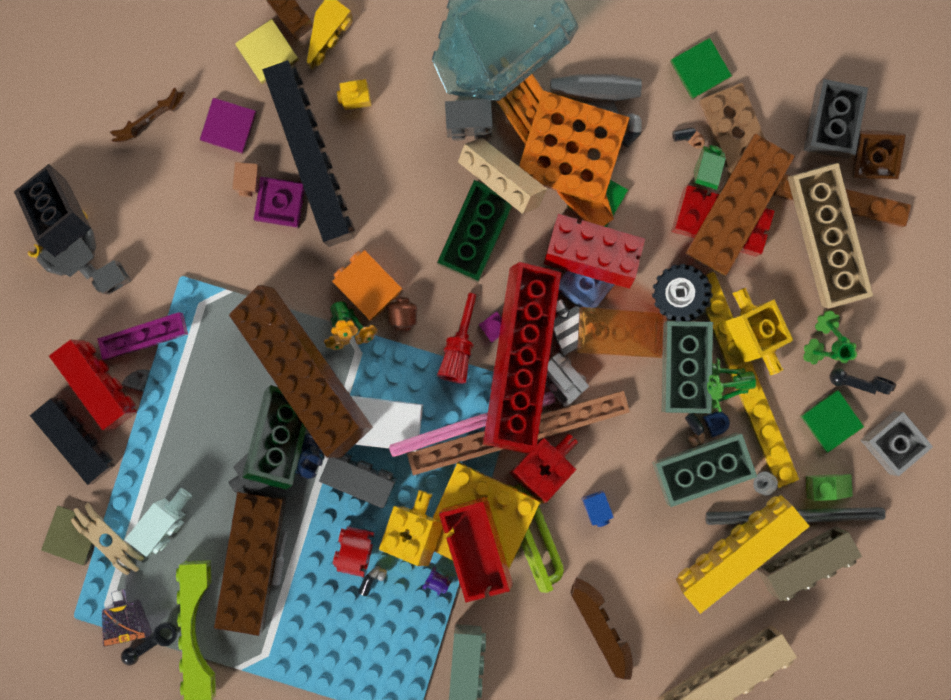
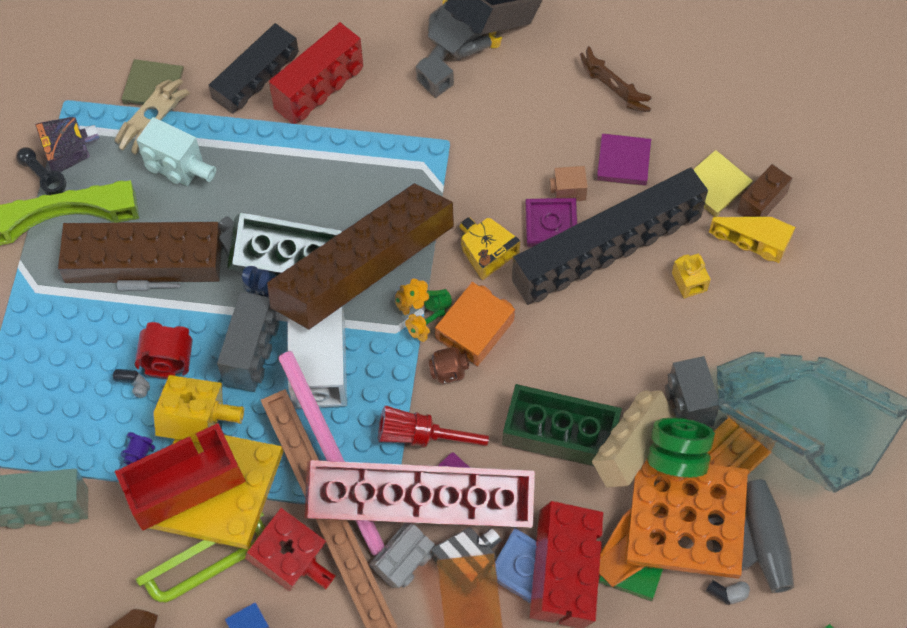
camera: 80 degrees right, 25 degrees down
magenta plate [97,312,188,361] -> none
dark grey tile [122,369,150,392] -> none
none -> yellow torso [459,217,520,281]
none -> green wheel [647,417,715,478]

